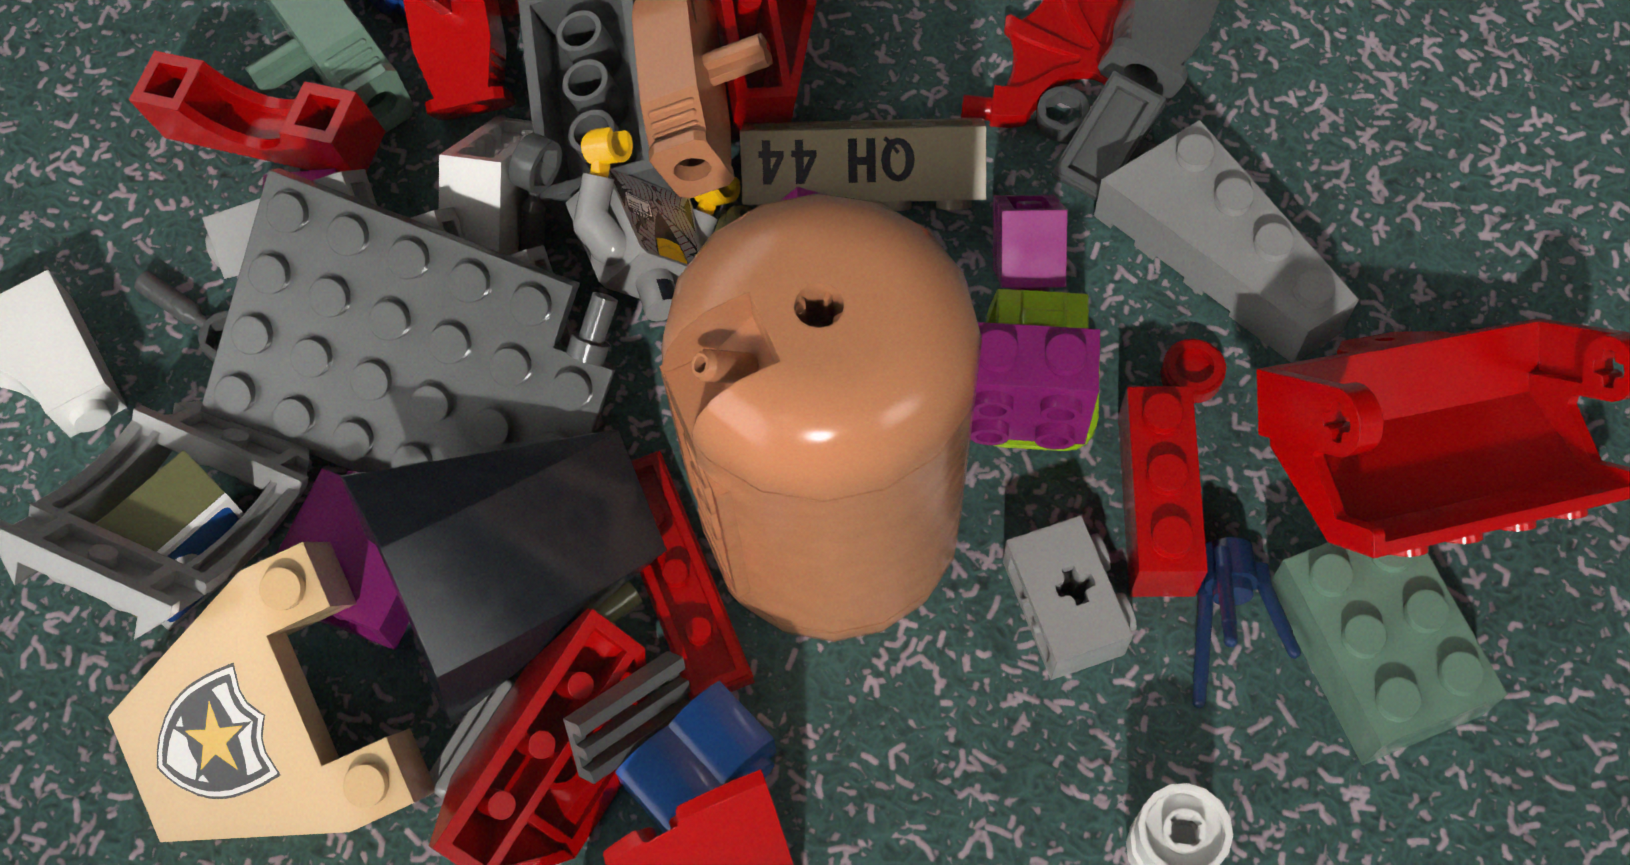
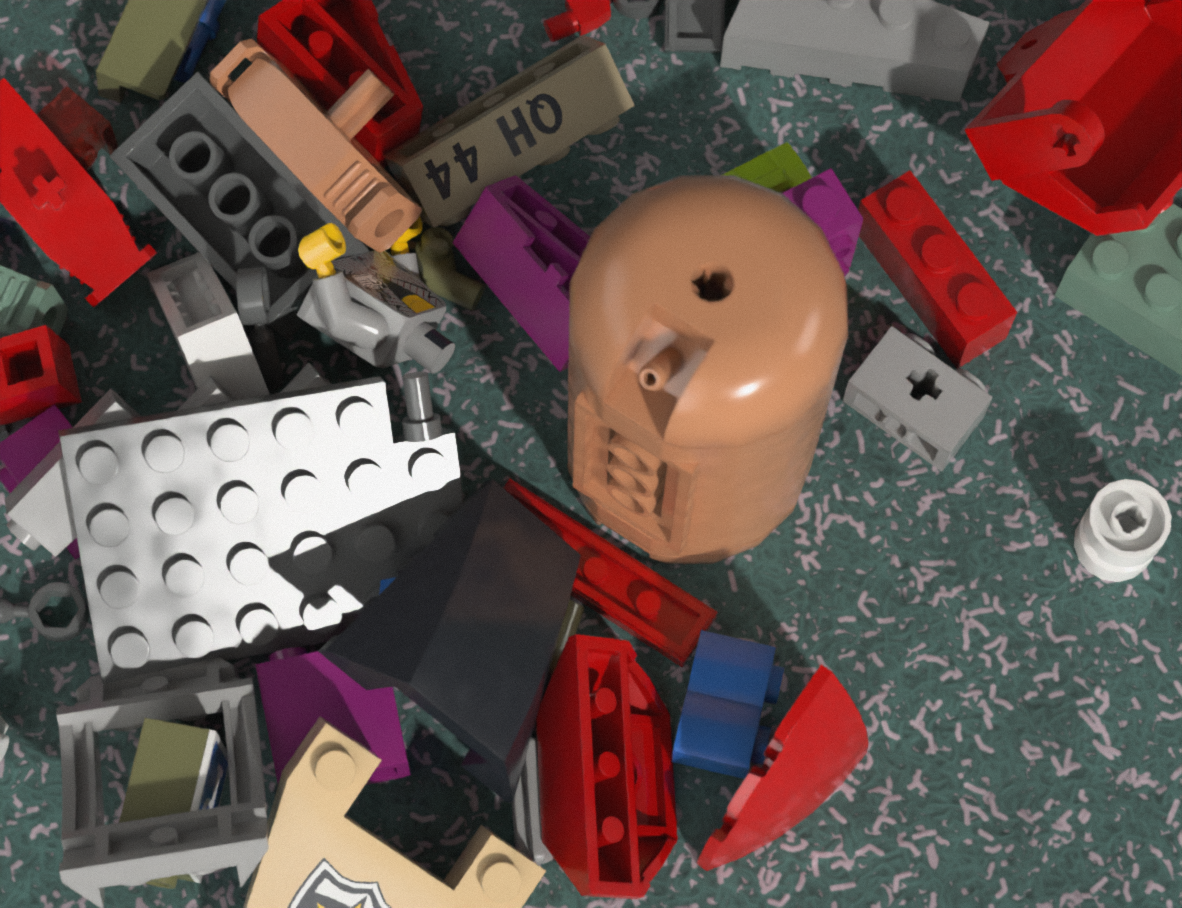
camera: 40 degrees left, 5 degrees up
dark grey tile [563,651,691,784] -> none
magenta brick [993,194,1068,292] -> none
red tile [1160,339,1226,403] -> none
dark blue plant [1192,537,1301,709] -> none

